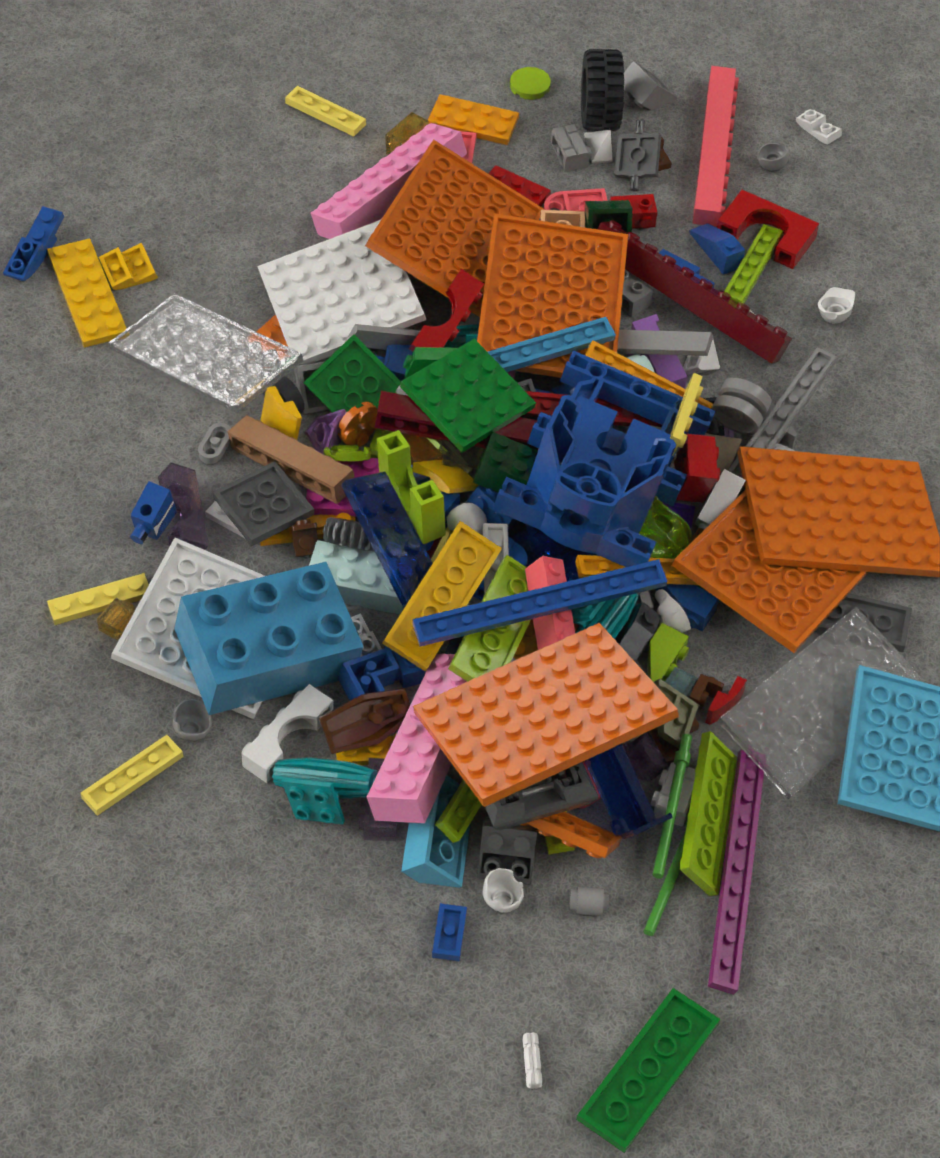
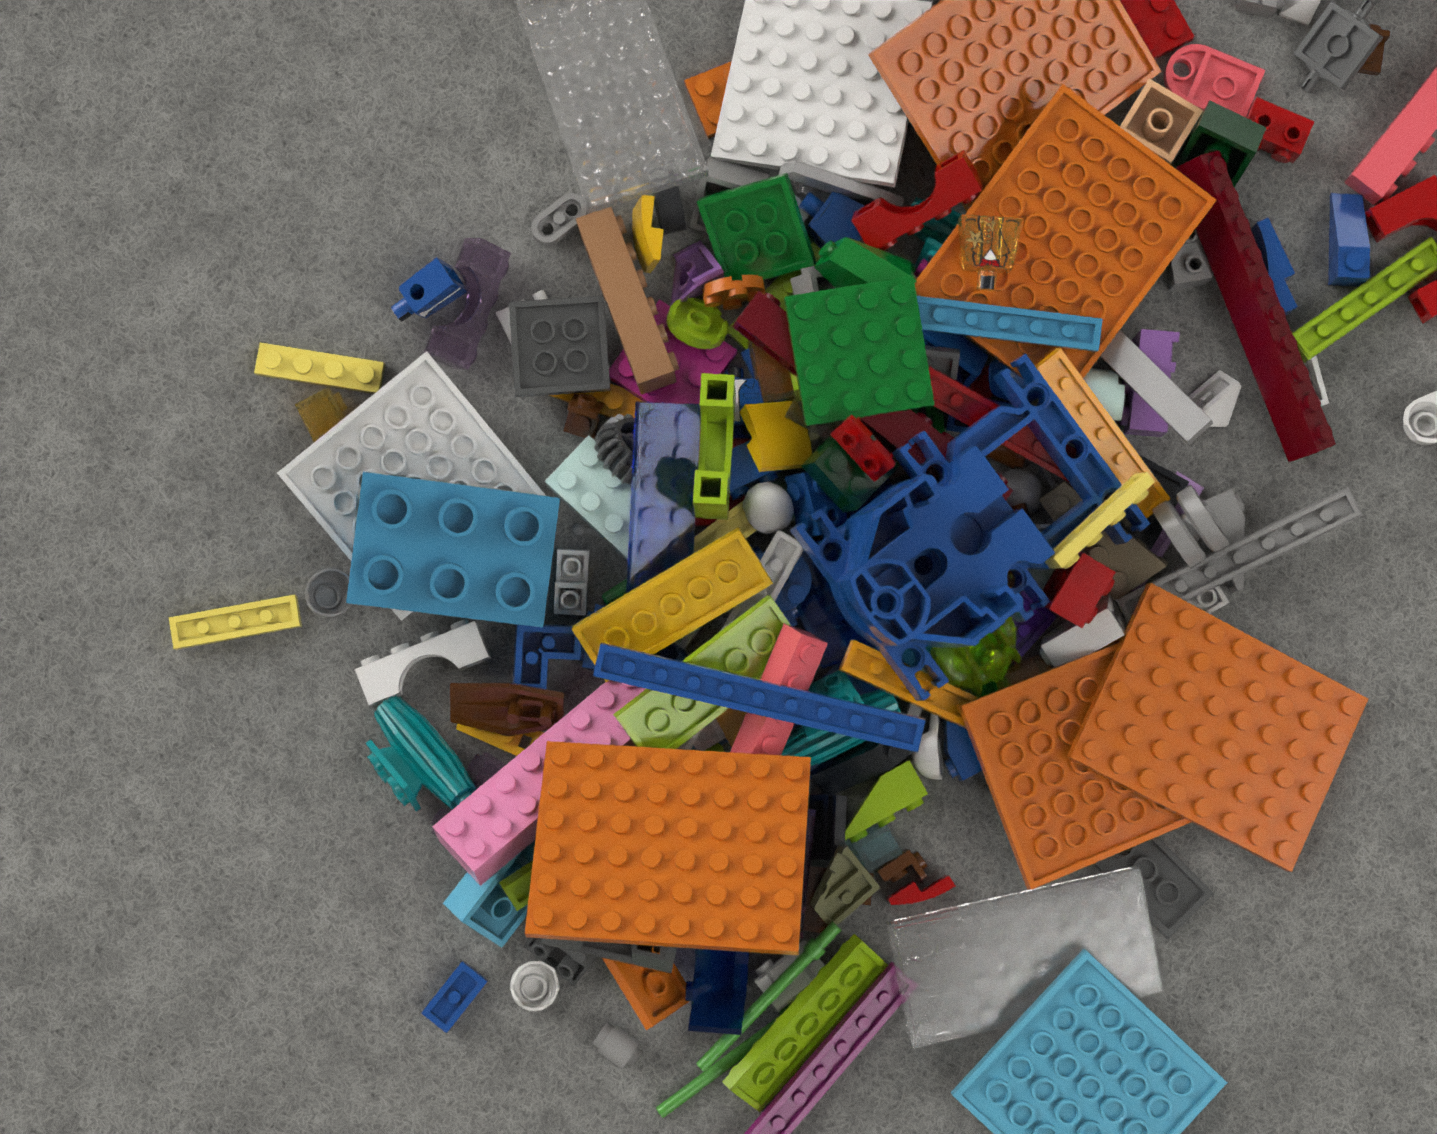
camera: 30 degrees right, 30 degrees up
none -> red hinge [830,414,896,482]
none -> clear yellow torso [958,214,1024,291]

